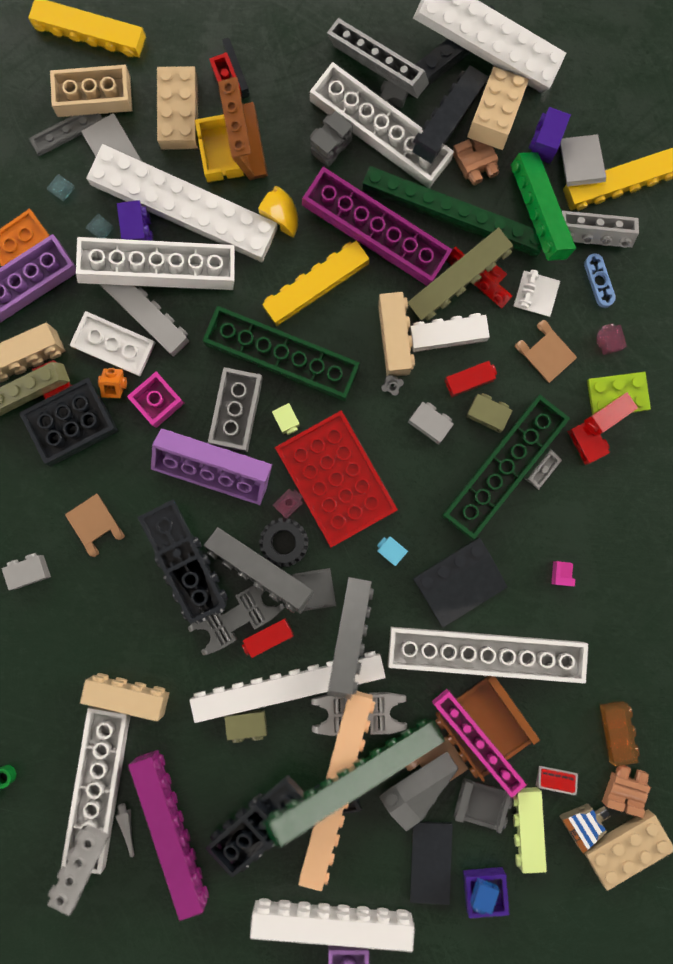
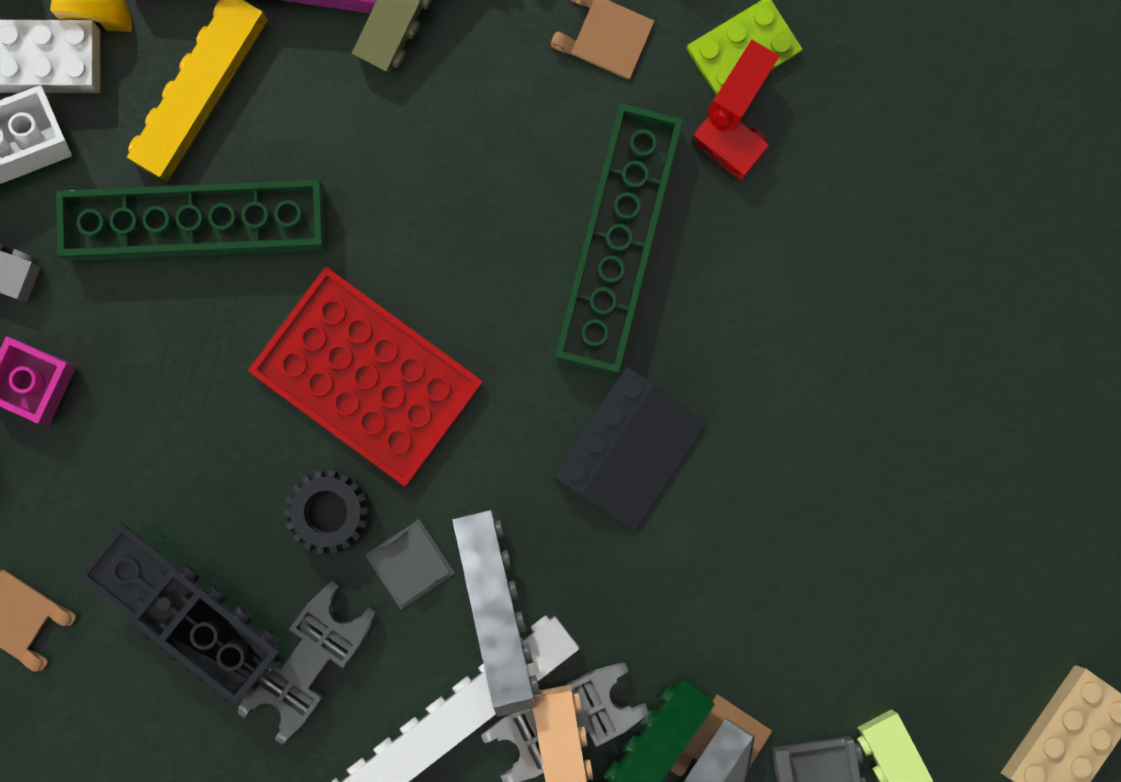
camera: 25 degrees left, 0 degrees up
medium lavender brick [151,428,272,505] -> none
dark grey brick [204,527,314,614] -> none
light grey brick [208,367,263,453] -> none
red brick [242,618,294,658] -> none
yellowish green brick [272,403,300,435] -> none
clear pink brick [273,489,303,519] -> none
medium azure brick [377,536,408,566] -> none
tan brick [378,292,415,376] -> none
dark grey plate [381,375,404,395] -> none
white brick [388,627,588,683] -> none
light grey brick [408,402,454,445] -> none
white brick [409,313,490,352] -> none
dark pink brick [432,689,527,798] -> none
dark orange panel [435,676,540,781] -> none
red brick [444,361,497,398] -> none
olive brick [466,393,513,433] -> none
light grey slope [523,448,562,490] -> none
red slope [536,766,578,795] -> none
dark pink panel [552,561,575,586] -> none
torso [559,804,611,853] -> none
clear orange brick [600,701,640,767] -> none
nougat hips [602,764,651,818] -> none

